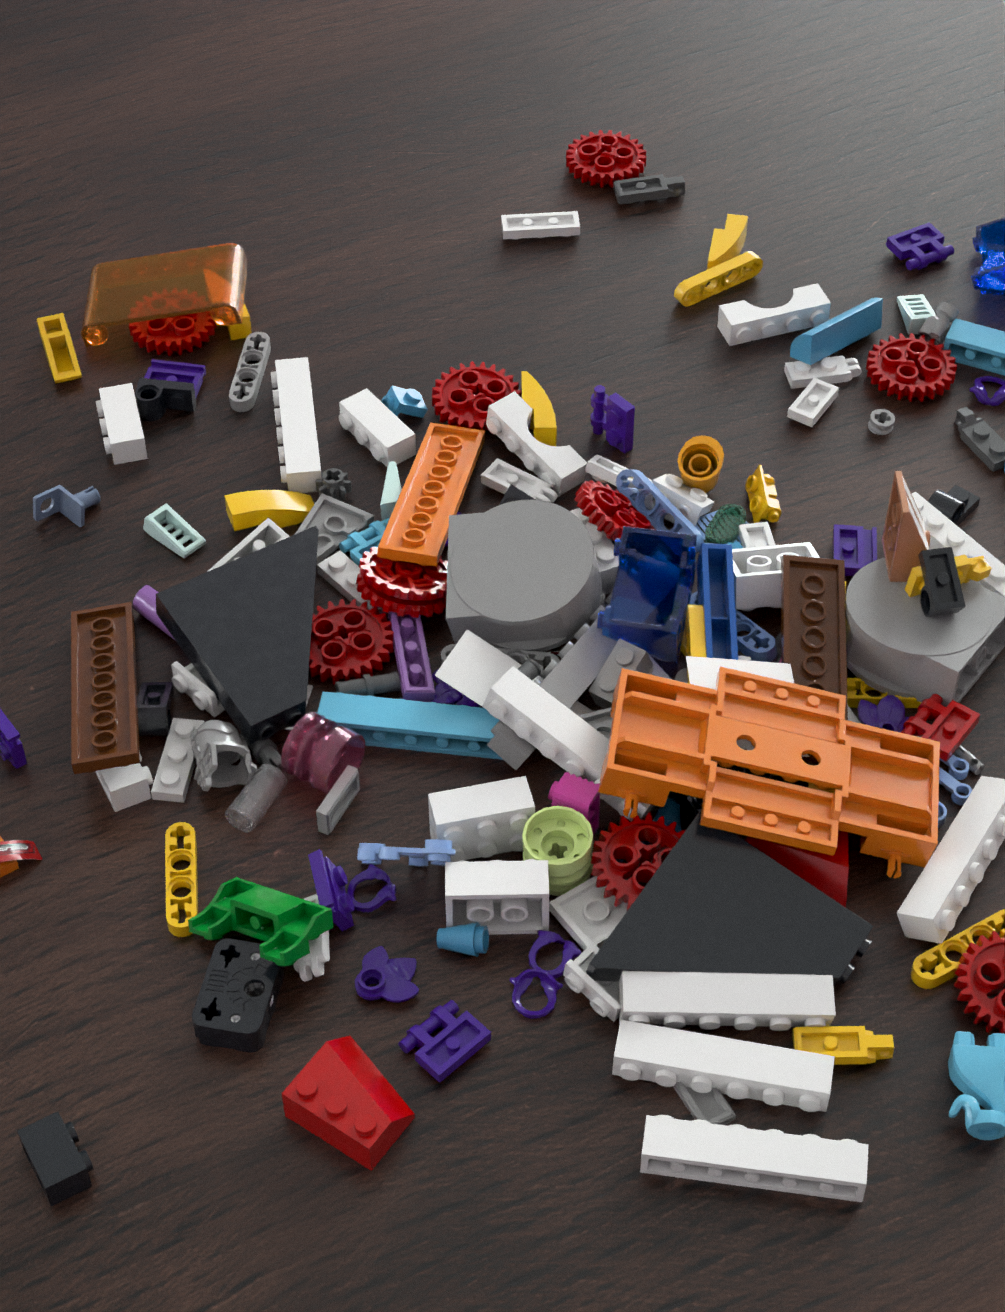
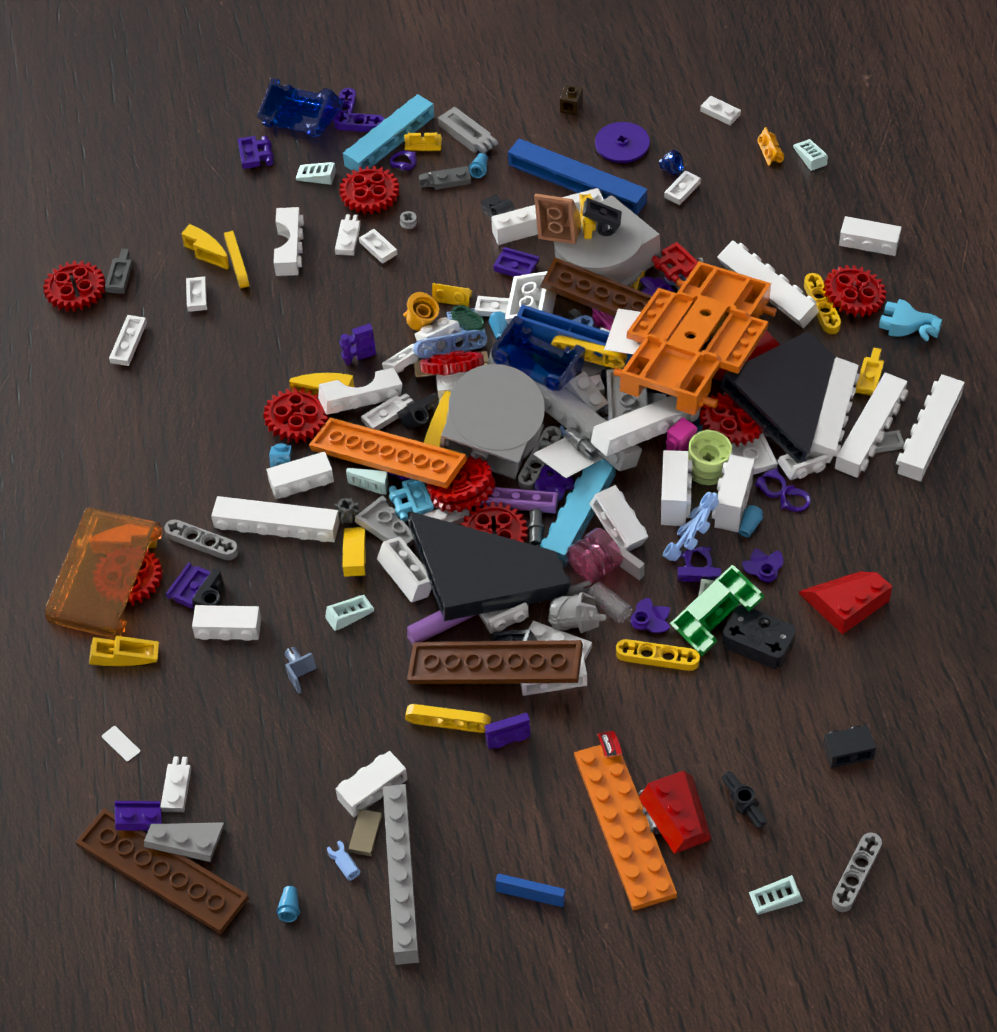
camera: 70 degrees left, 5 degrees up
dark purple plate [398,1000,491,1083] -> none
dark azure brick [790,298,883,365] -> none
light grey piece [918,302,959,345] -> none
none -> white plate [186,277,207,312]
none -> yellow beam [405,704,491,733]
none -> white brick [589,485,648,552]
none -> dark purple plate [630,598,670,633]

